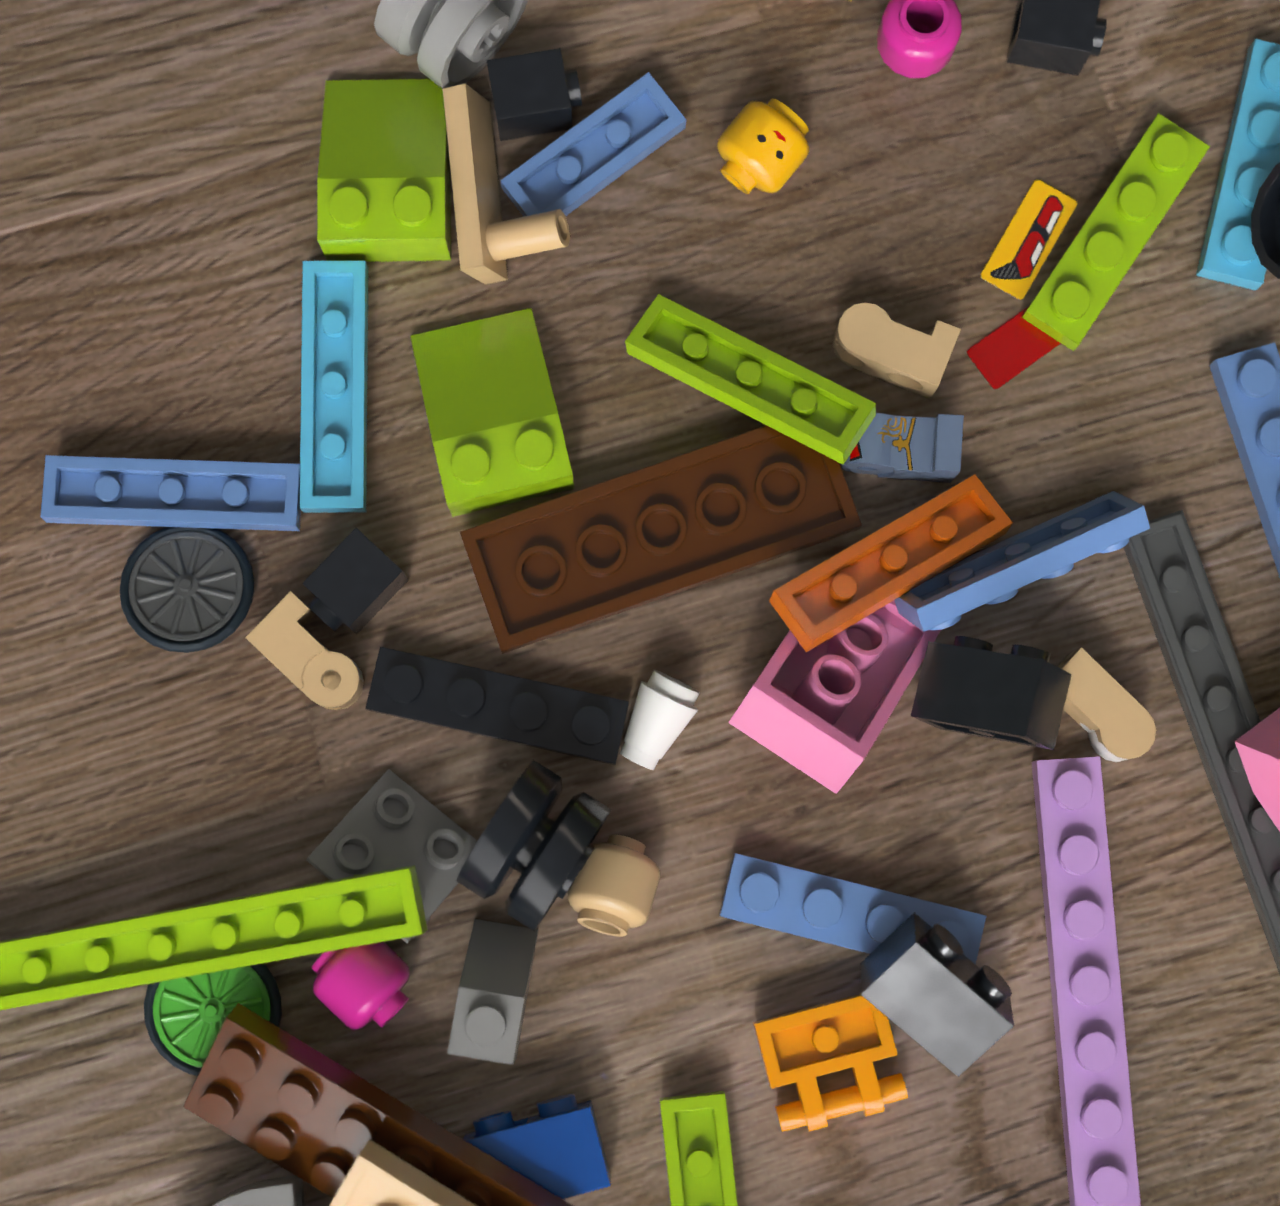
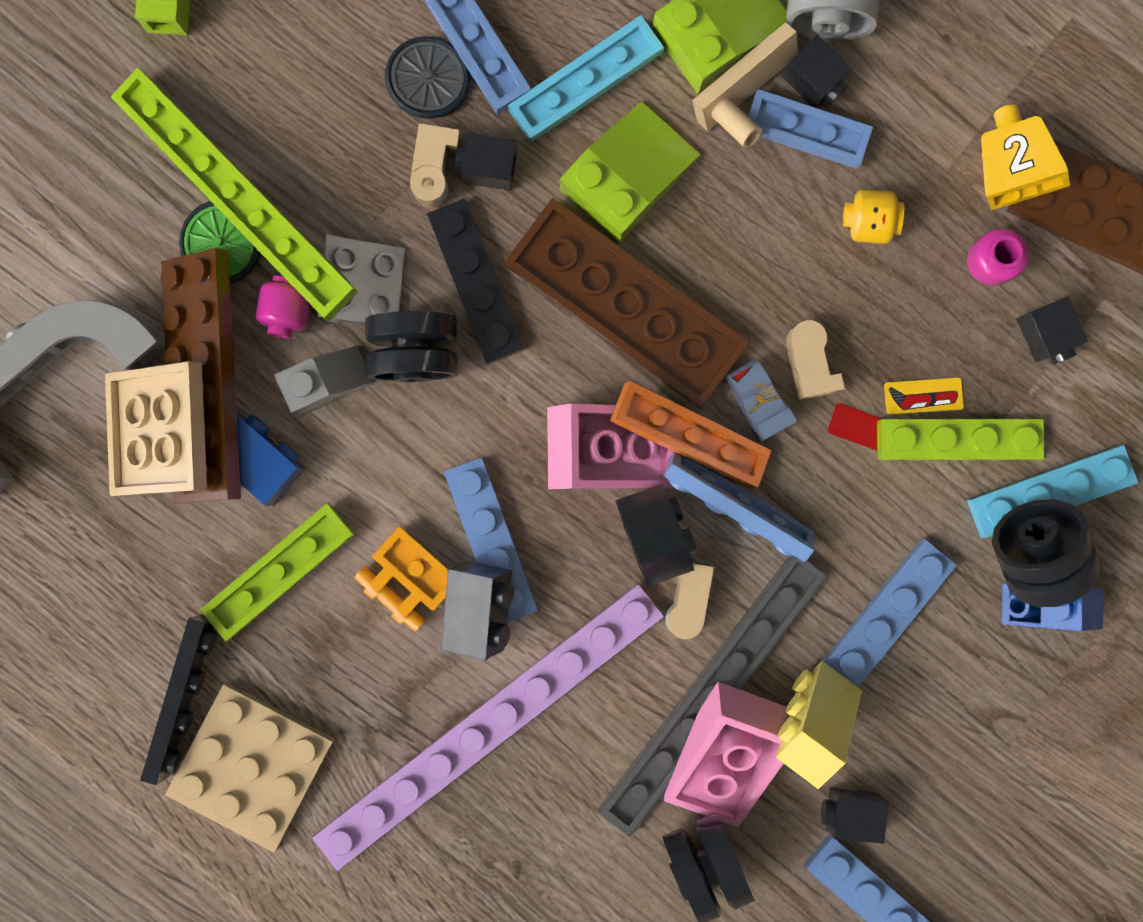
camera: 55 degrees right, 5 degrees up
tan head [568,835,660,937] -> none
white cone [620,670,700,770] -> none
lime plate [625,294,876,465] -> none

